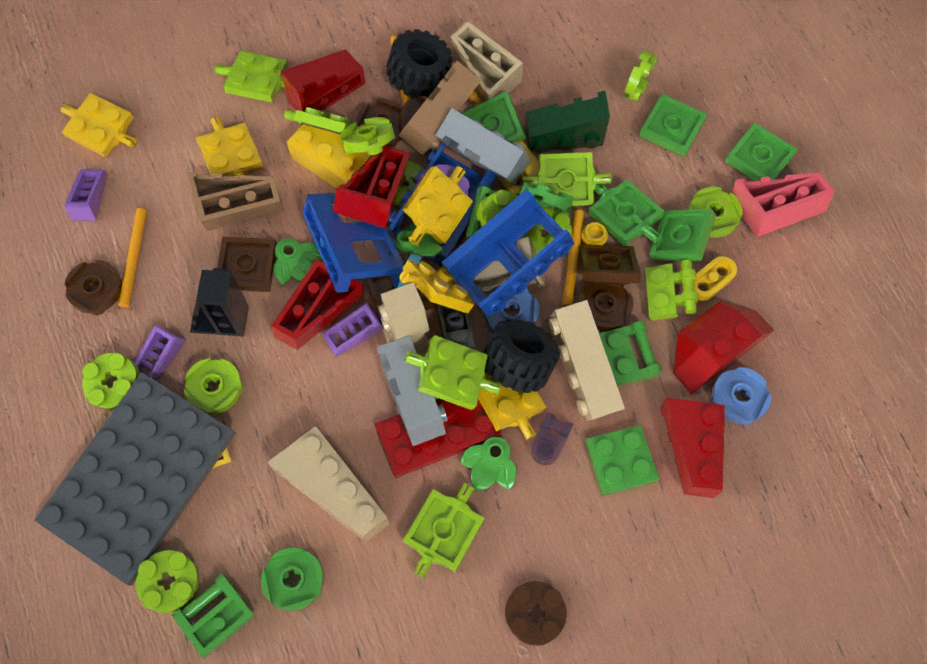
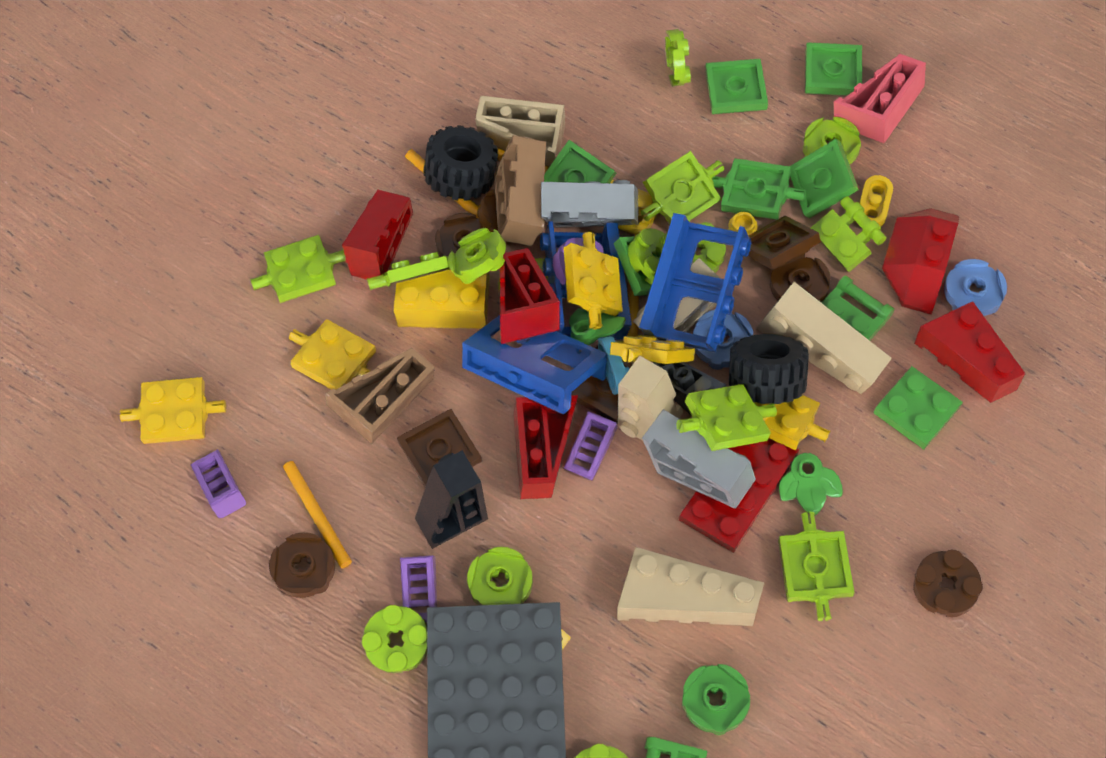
camera: 30 degrees left, 5 degrees down
bright green plate [273,238,323,285] -> none
bright green plate [519,182,574,214] -> none
dark green wedge [525,91,610,152] -> none
clear purple plate [531,412,574,465] -> none
light orange bar [562,210,585,307] -> none

